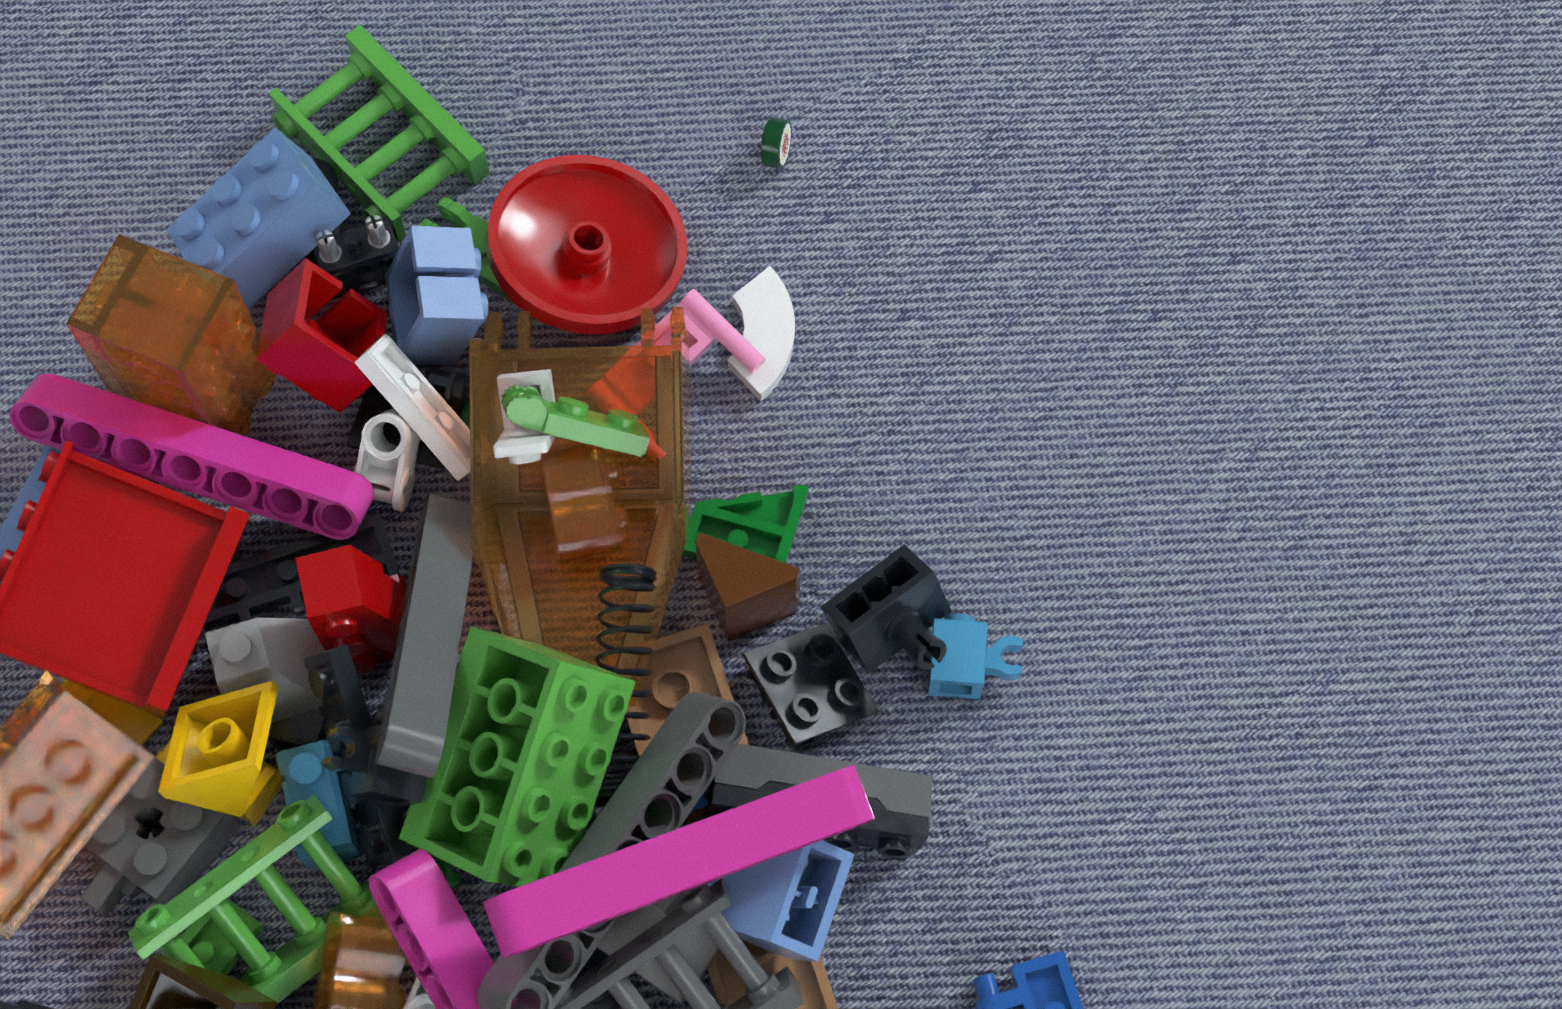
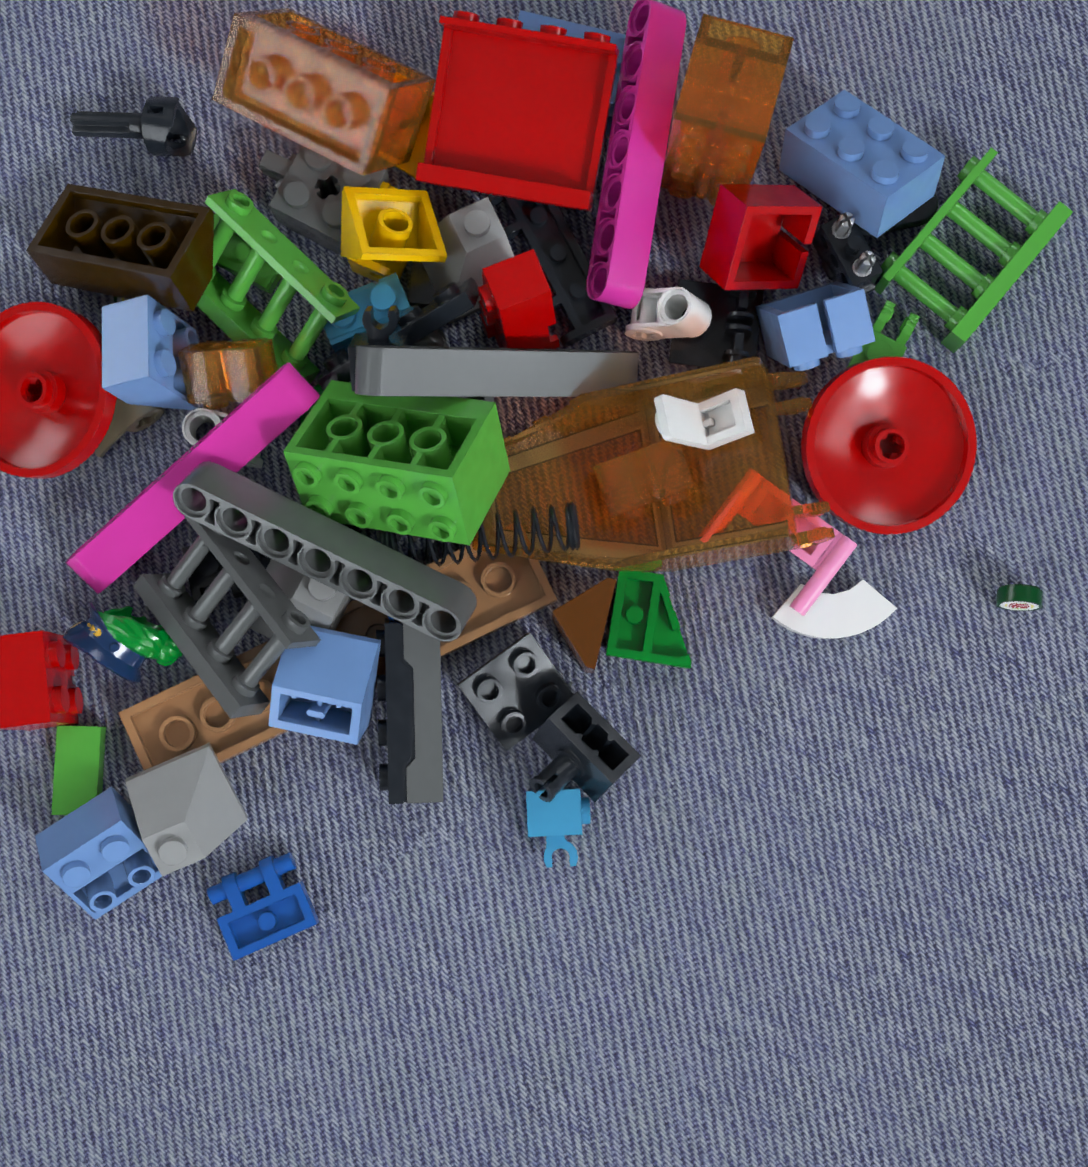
camera: 85 degrees right, 15 degrees up
white tile [354,334,487,481] -> none
dark pink beam [483,765,875,959] -> none
bright green hinge [501,384,650,457] -> none

